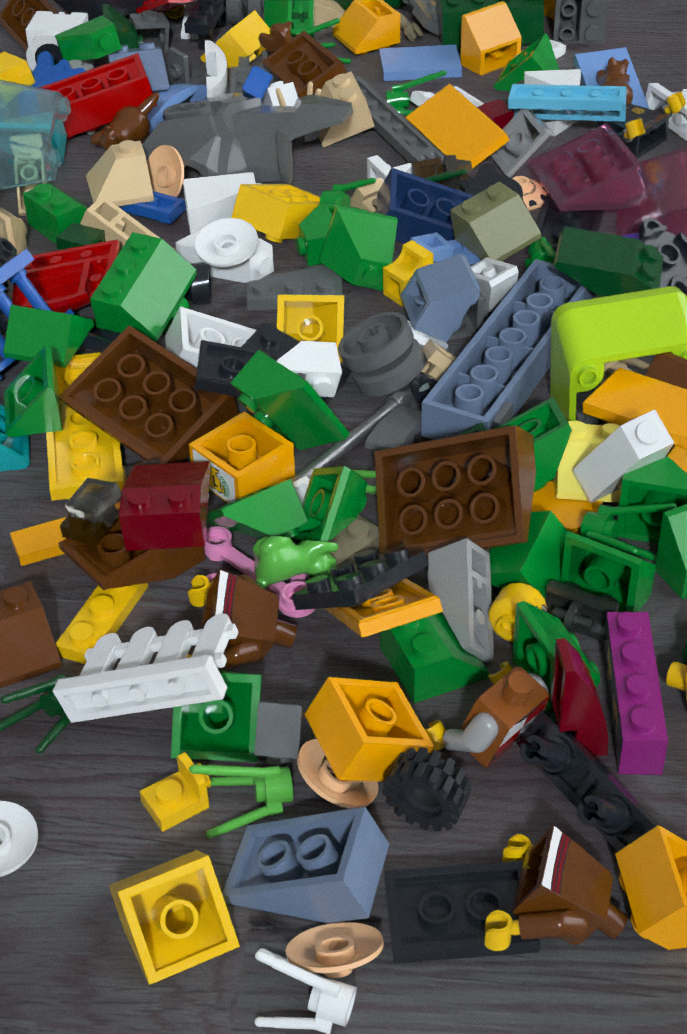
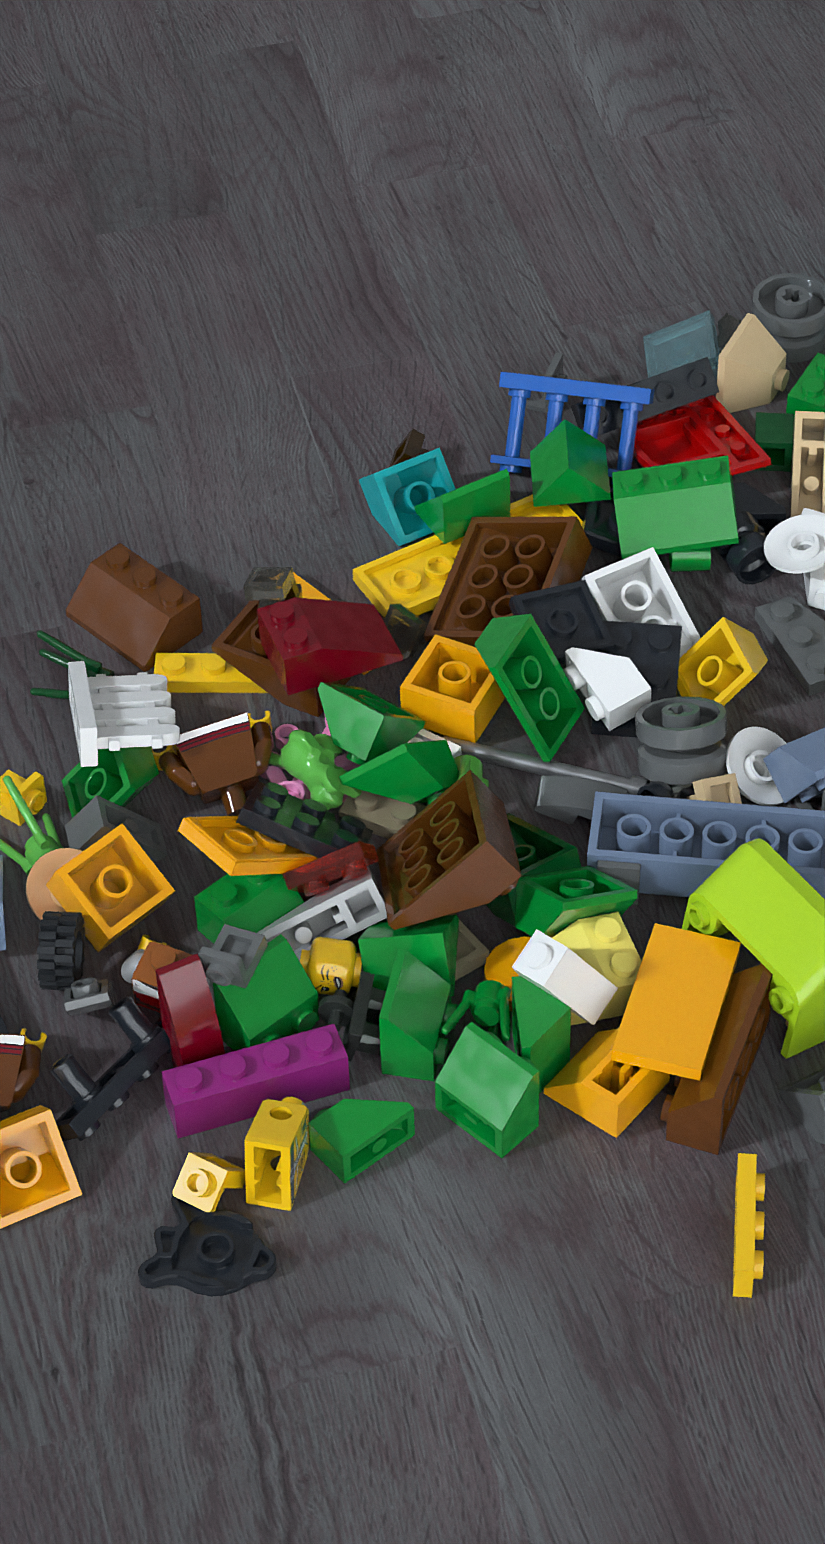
camera: 70 degrees right, 5 degrees up
none -> dark grey slope [64,977,117,1017]
none -> dark grey bracket [198,924,268,989]
none -> clear red plate [283,841,379,896]

